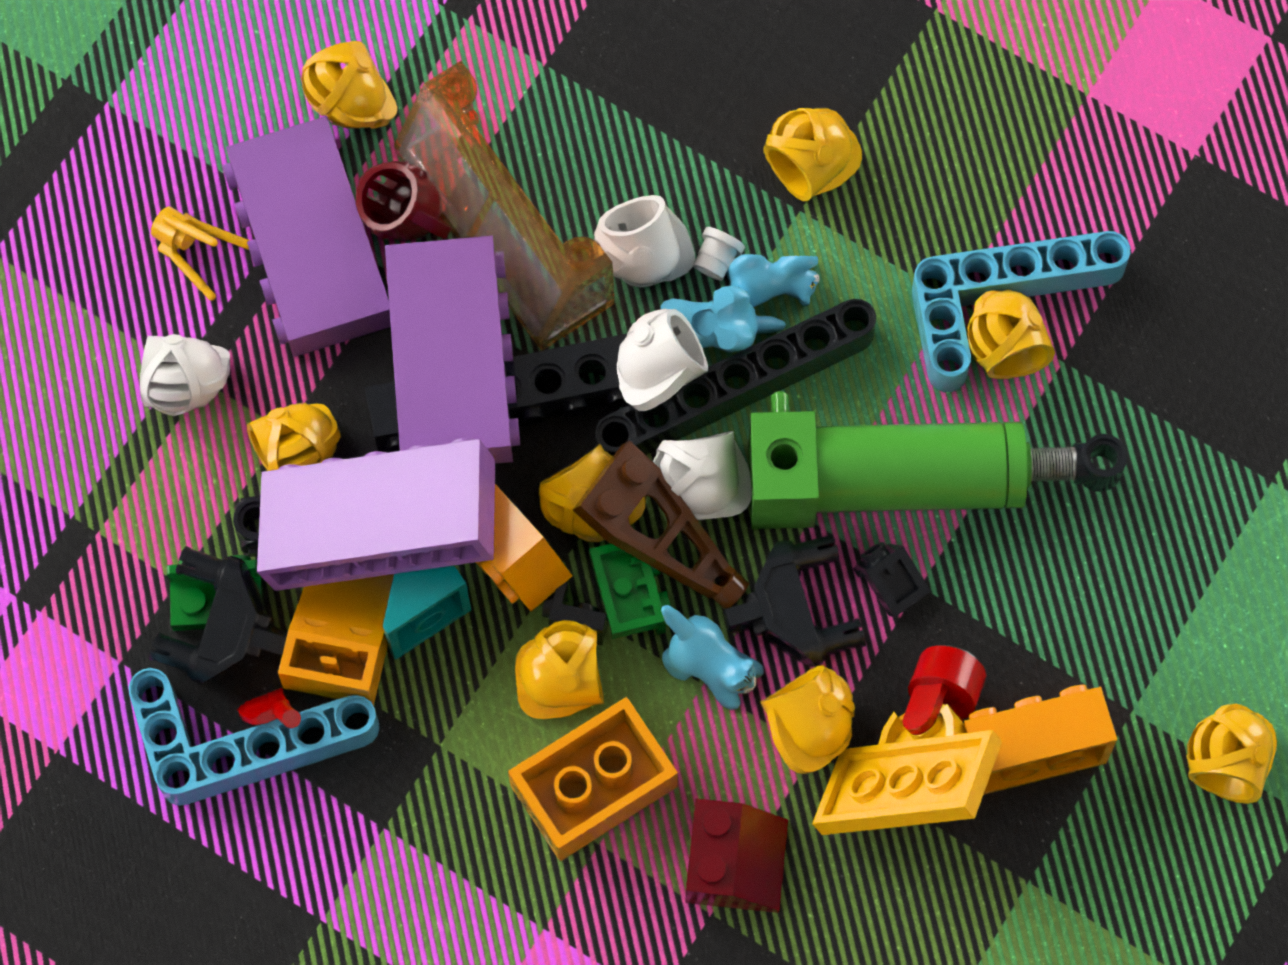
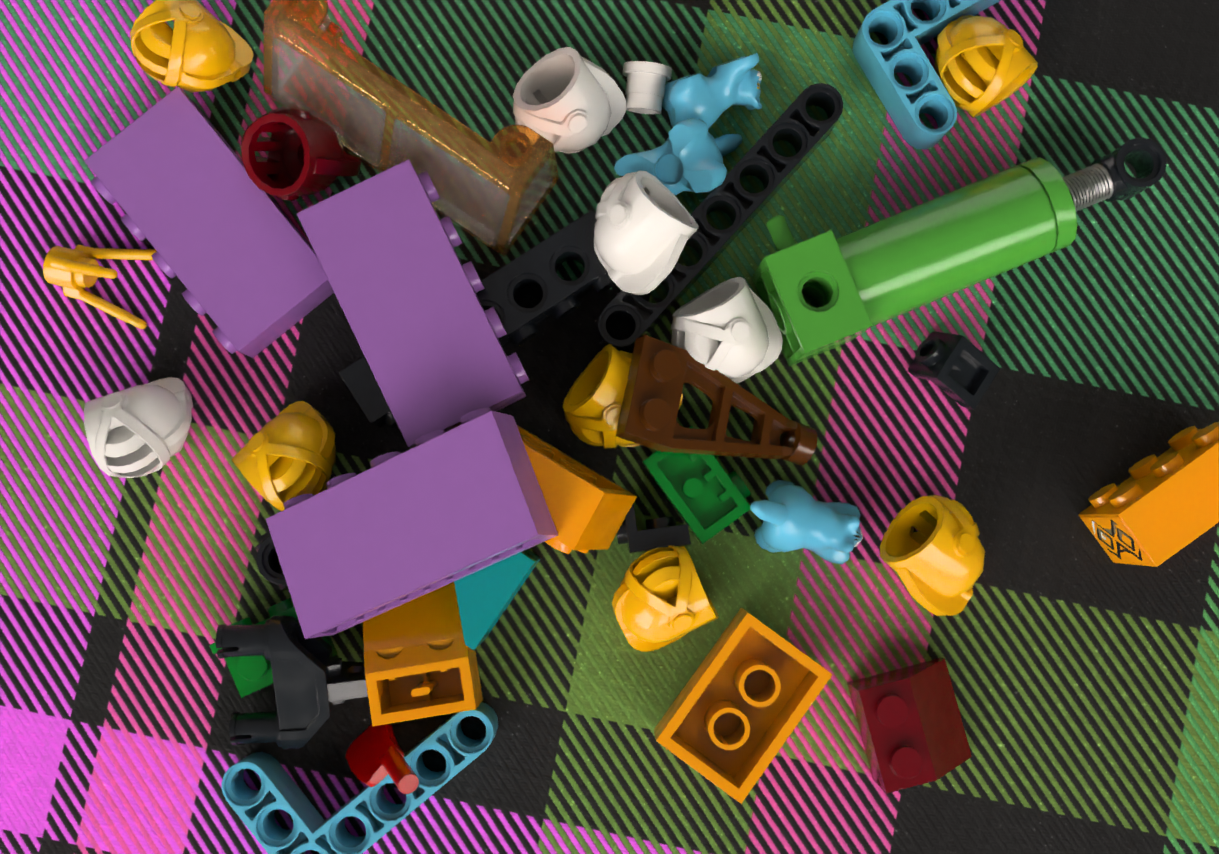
camera: 20 degrees left, 15 degrees up
black connector [724,534,866,667] -> none
yellow plate [812,645,1002,835] -> none

